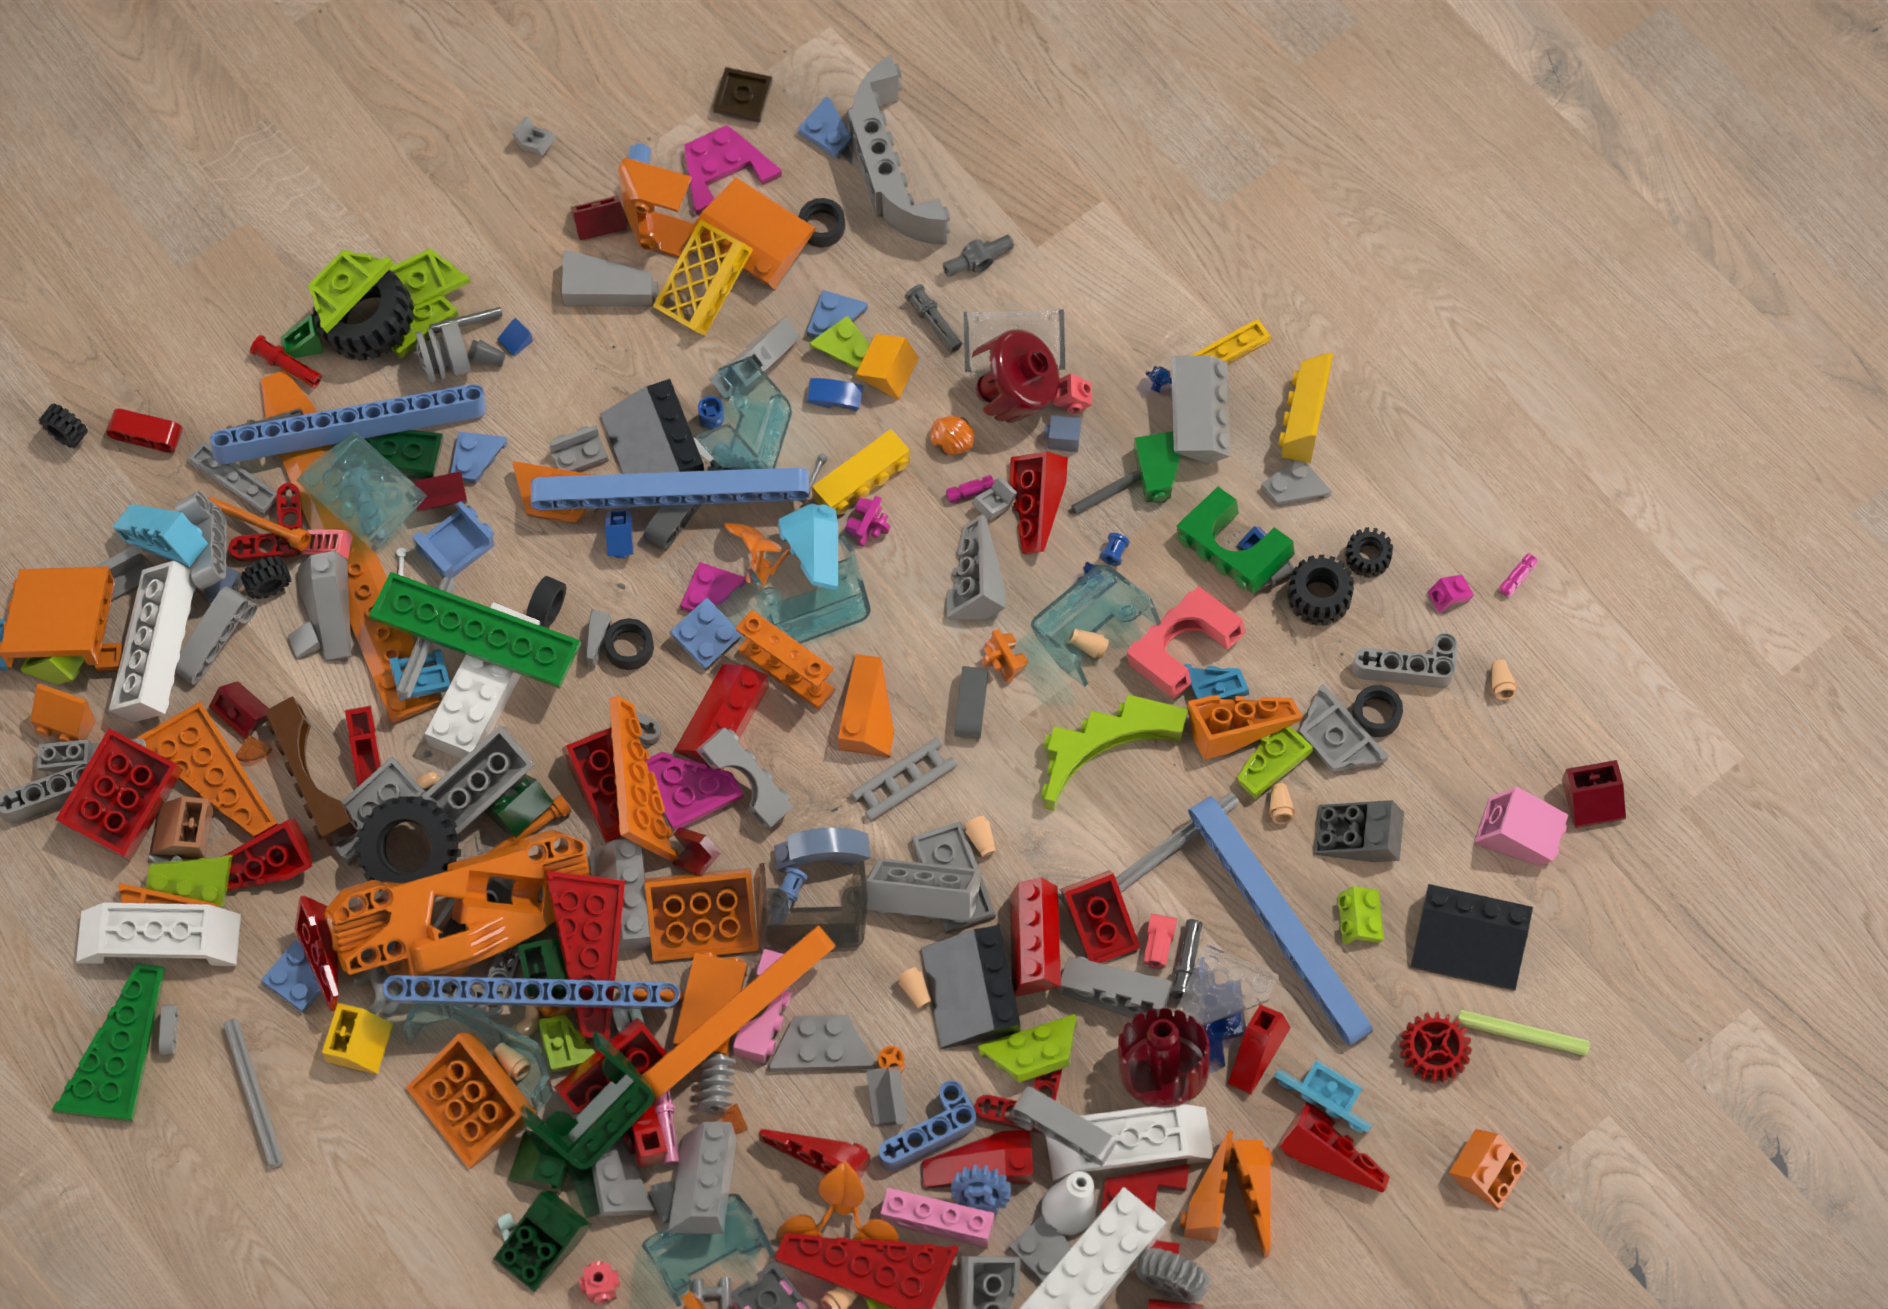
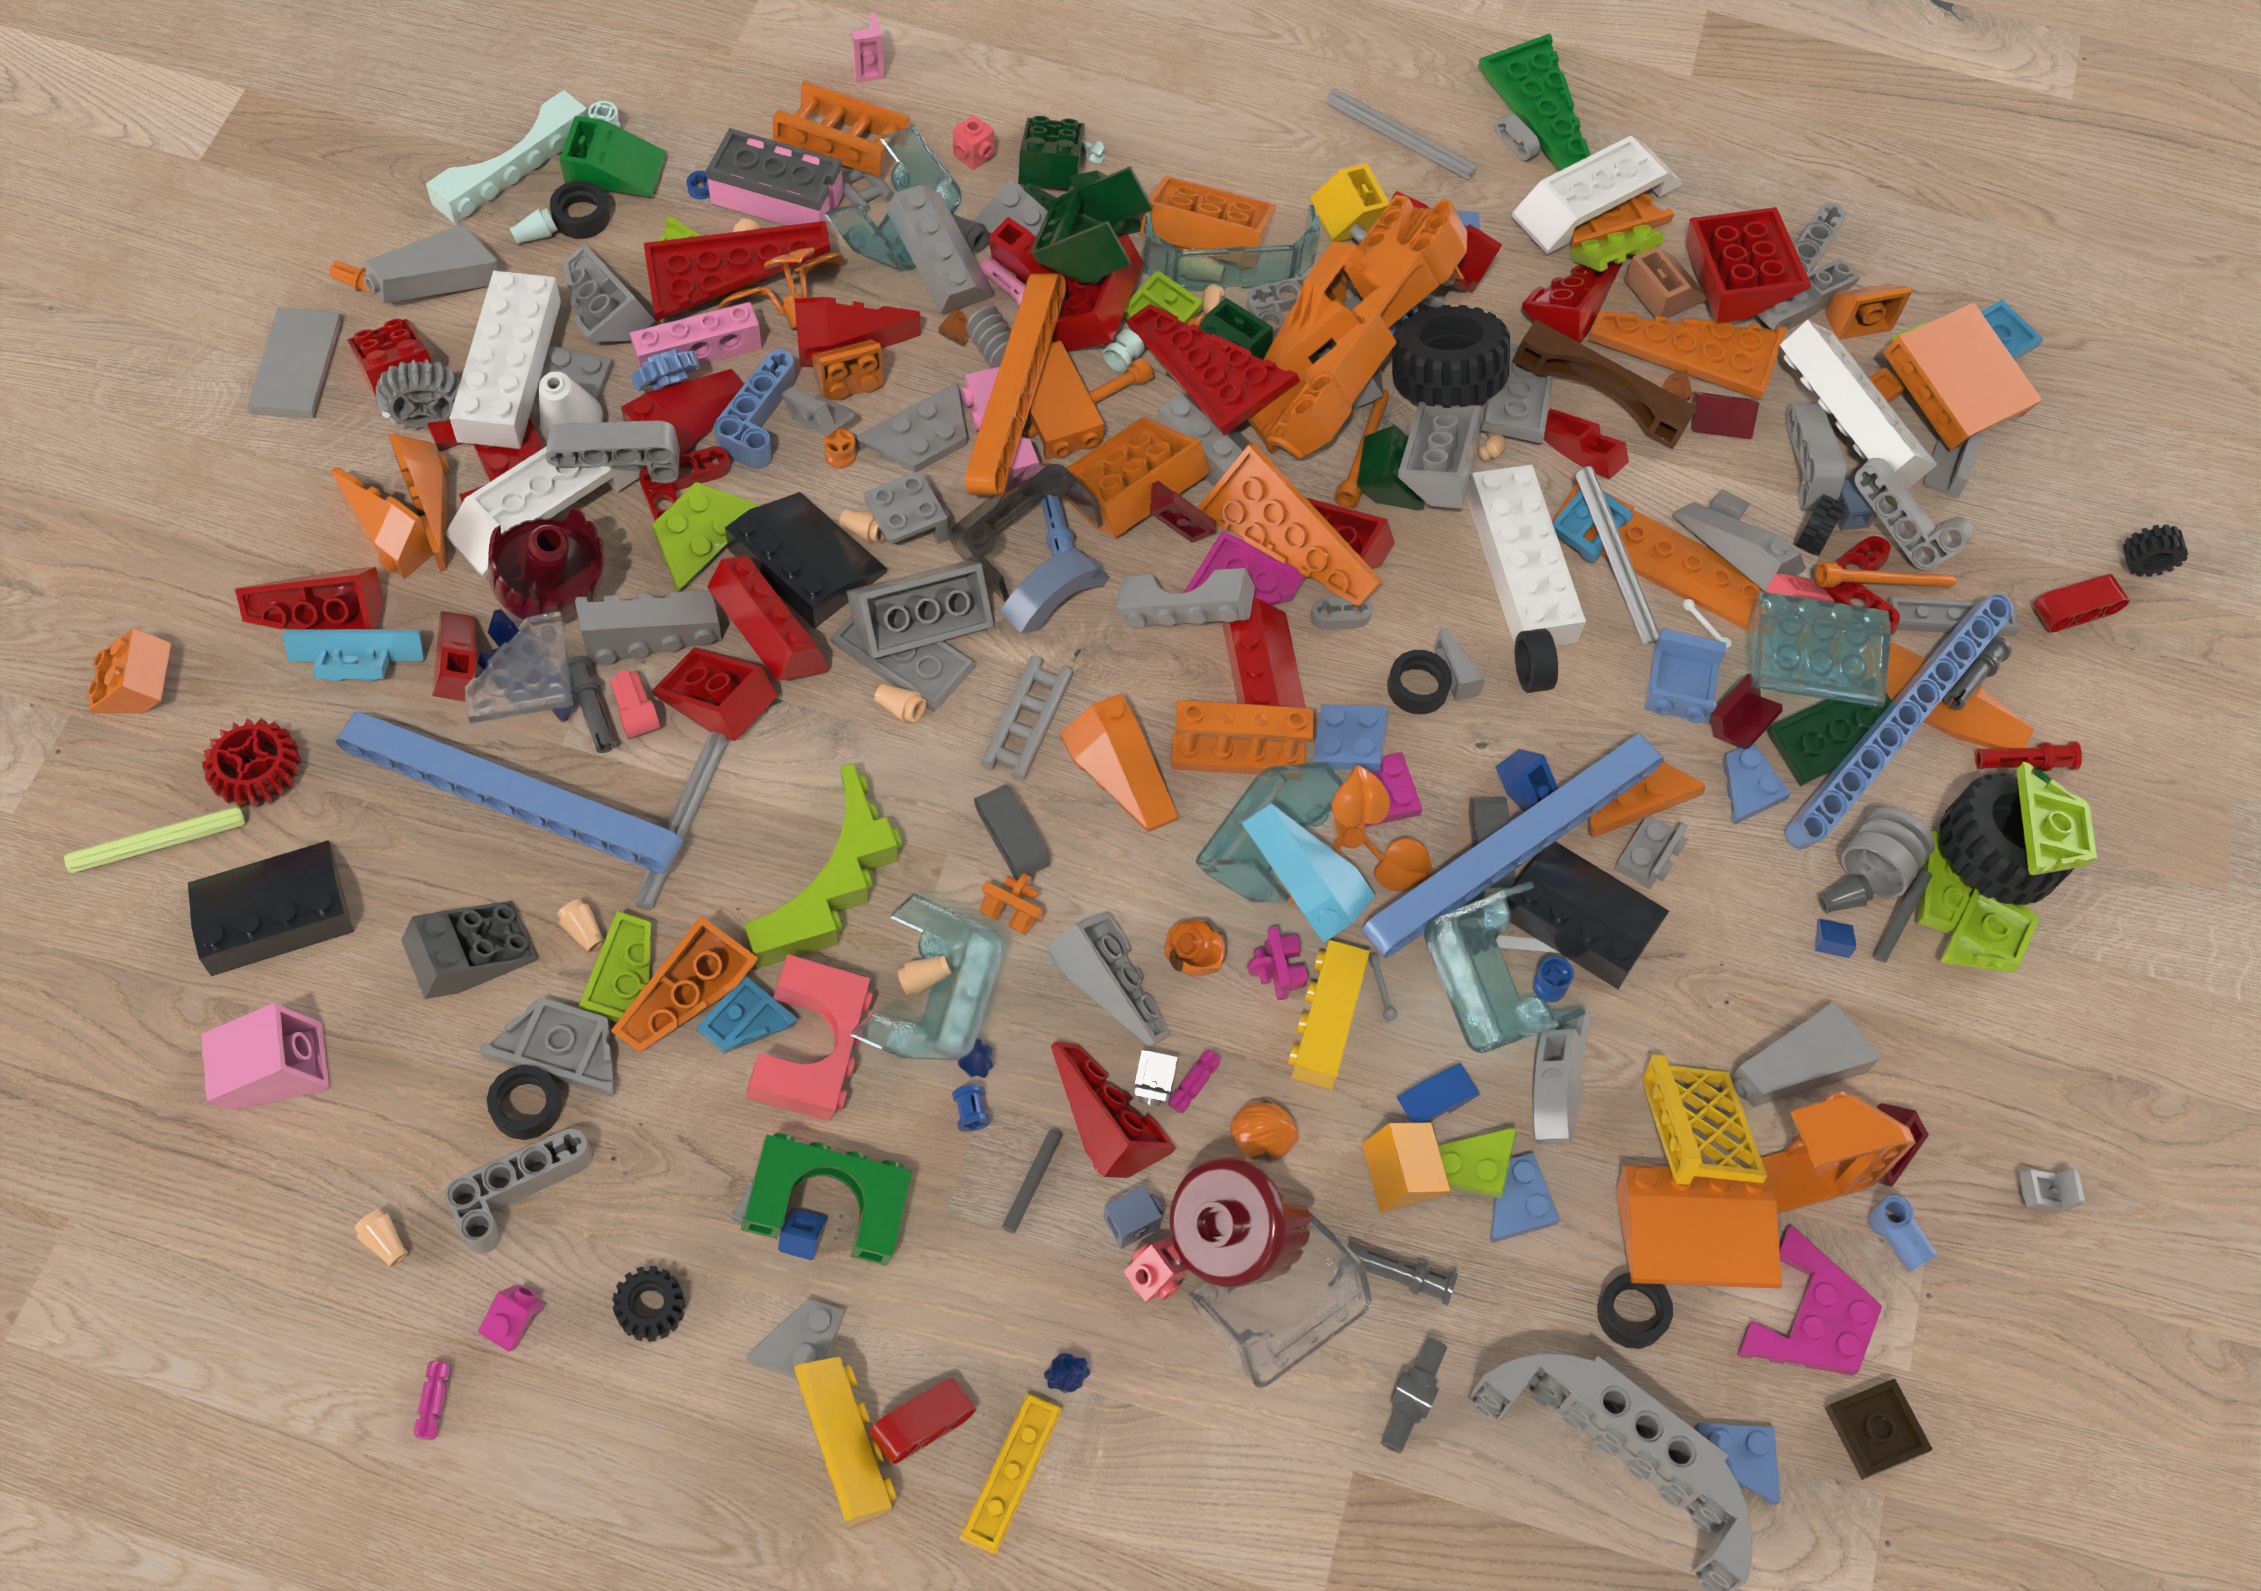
camera: 140 degrees right, 5 degrees down
medium azure wedge [112,504,208,567] -> none
green plate [369,572,581,689] -> none
medium blue beam [383,975,680,1009] -> none
green slope [1134,431,1181,503] -> none
light grey slope [1171,356,1231,464] -> none
black tyre [1287,554,1354,626] -> none
lime bracket [1338,886,1384,944] -> none
dark red slope [1562,760,1626,829] -> none
none -> orange slope [812,339,884,400]
none -> light grey bracket [864,470,952,544]
none -> red beam [868,1377,977,1465]
none -> orange hair [1164,919,1225,976]

